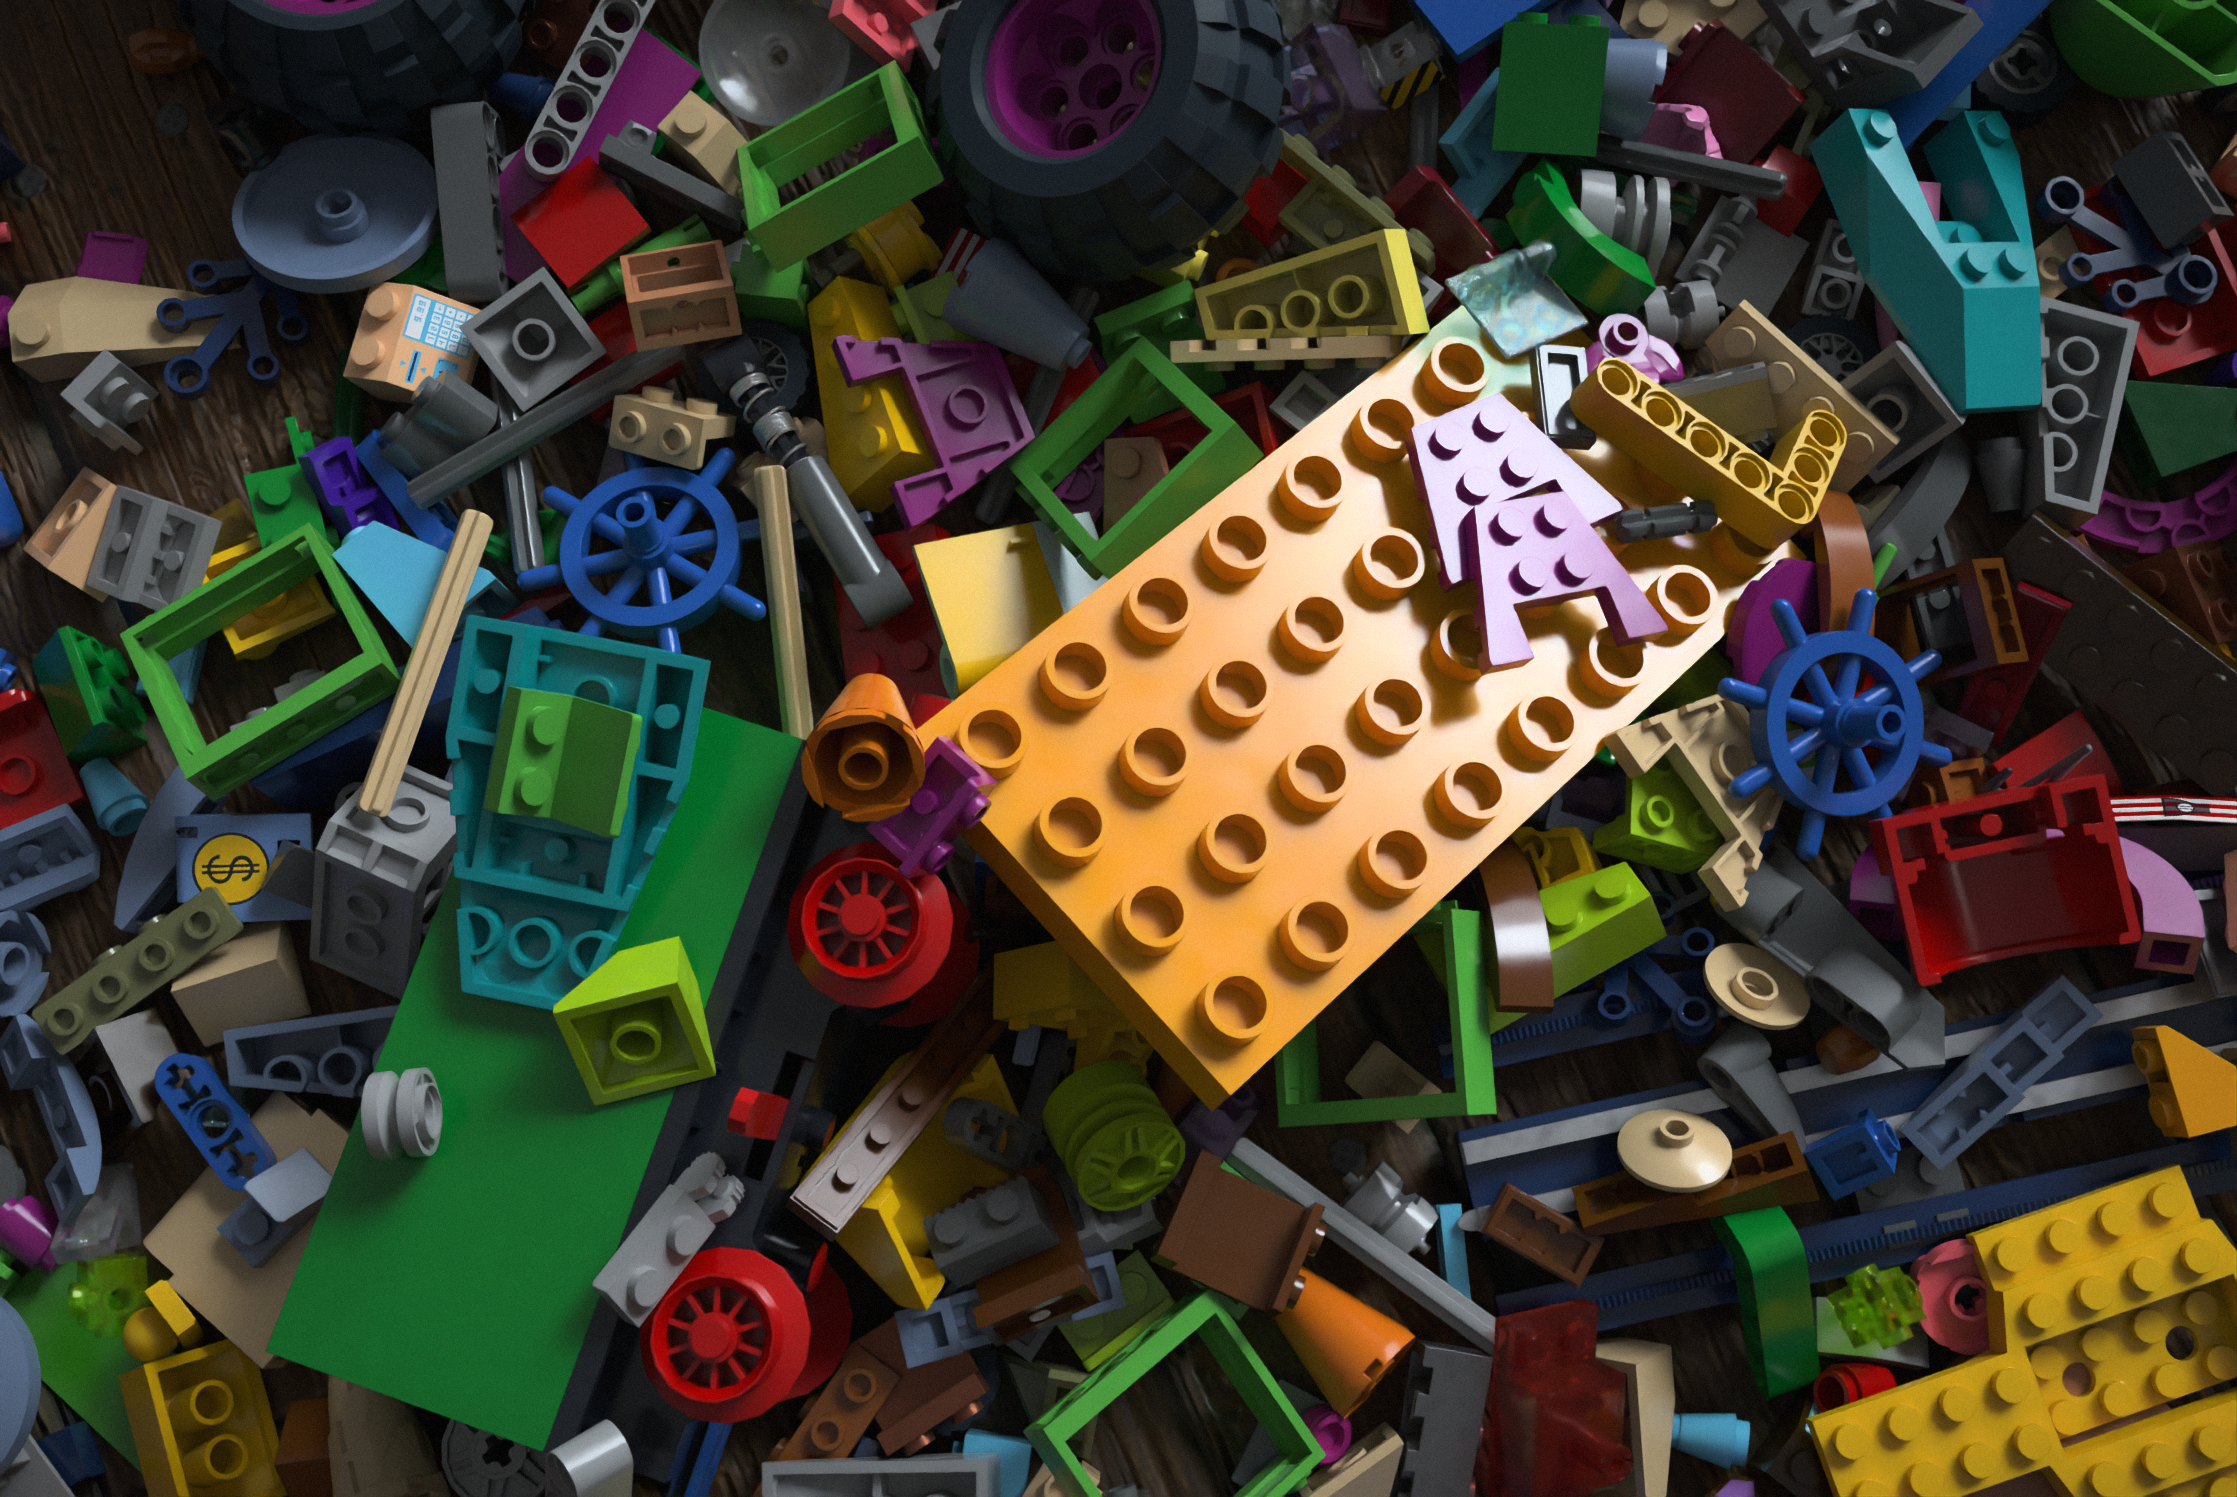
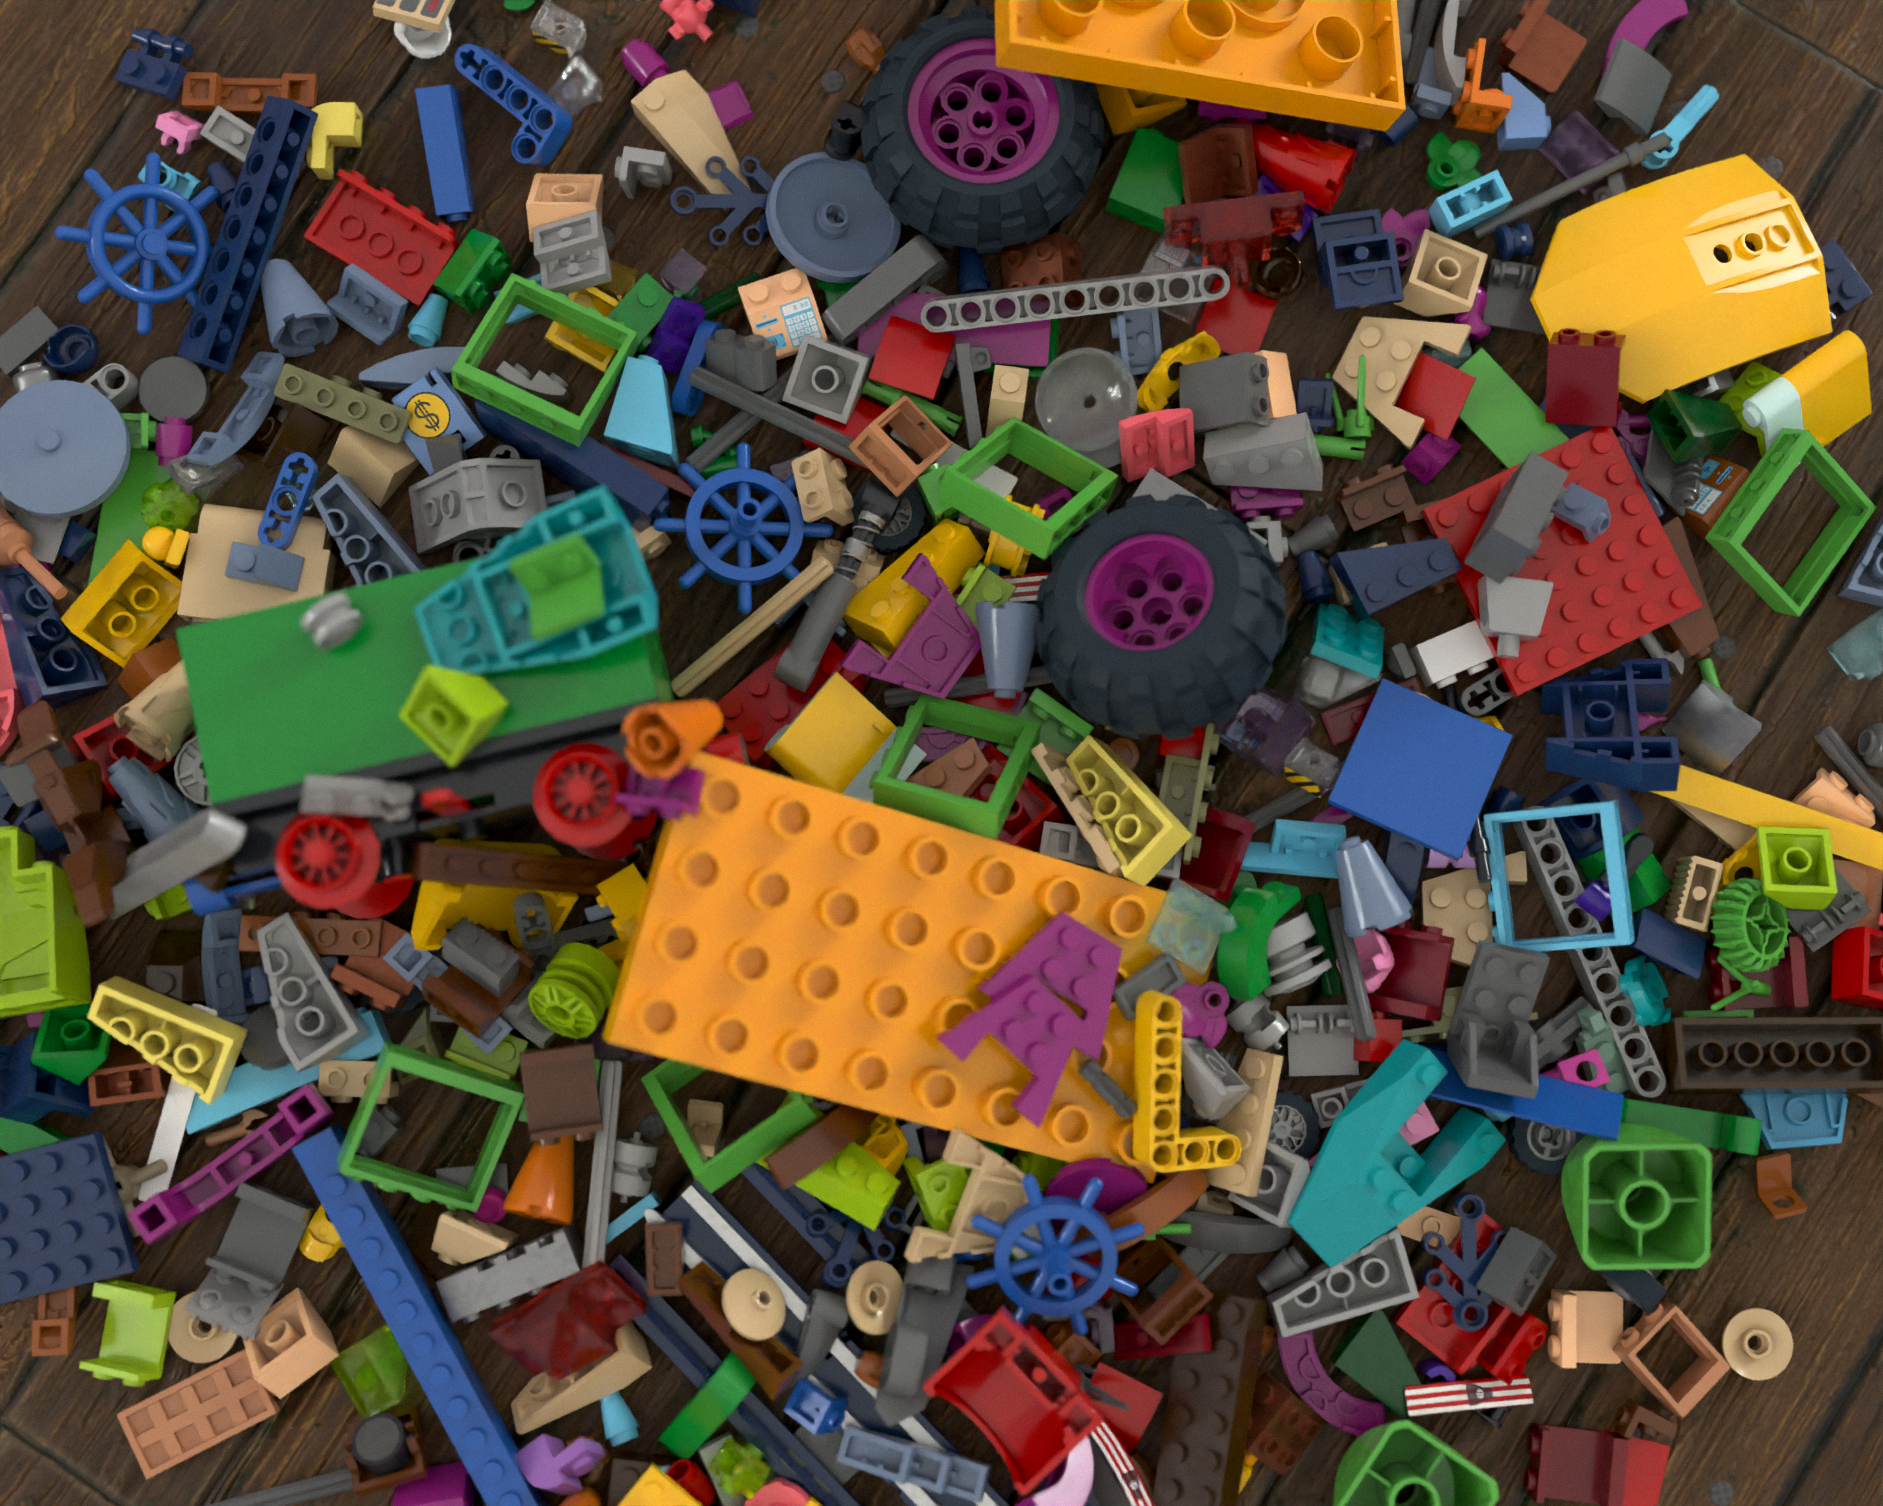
camera: 50 degrees right, 5 degrees up
tan axle [356,509,493,817] -> none
green panel [1491,12,1610,157] -> none
none -> clear purple bracket [660,248,707,296]

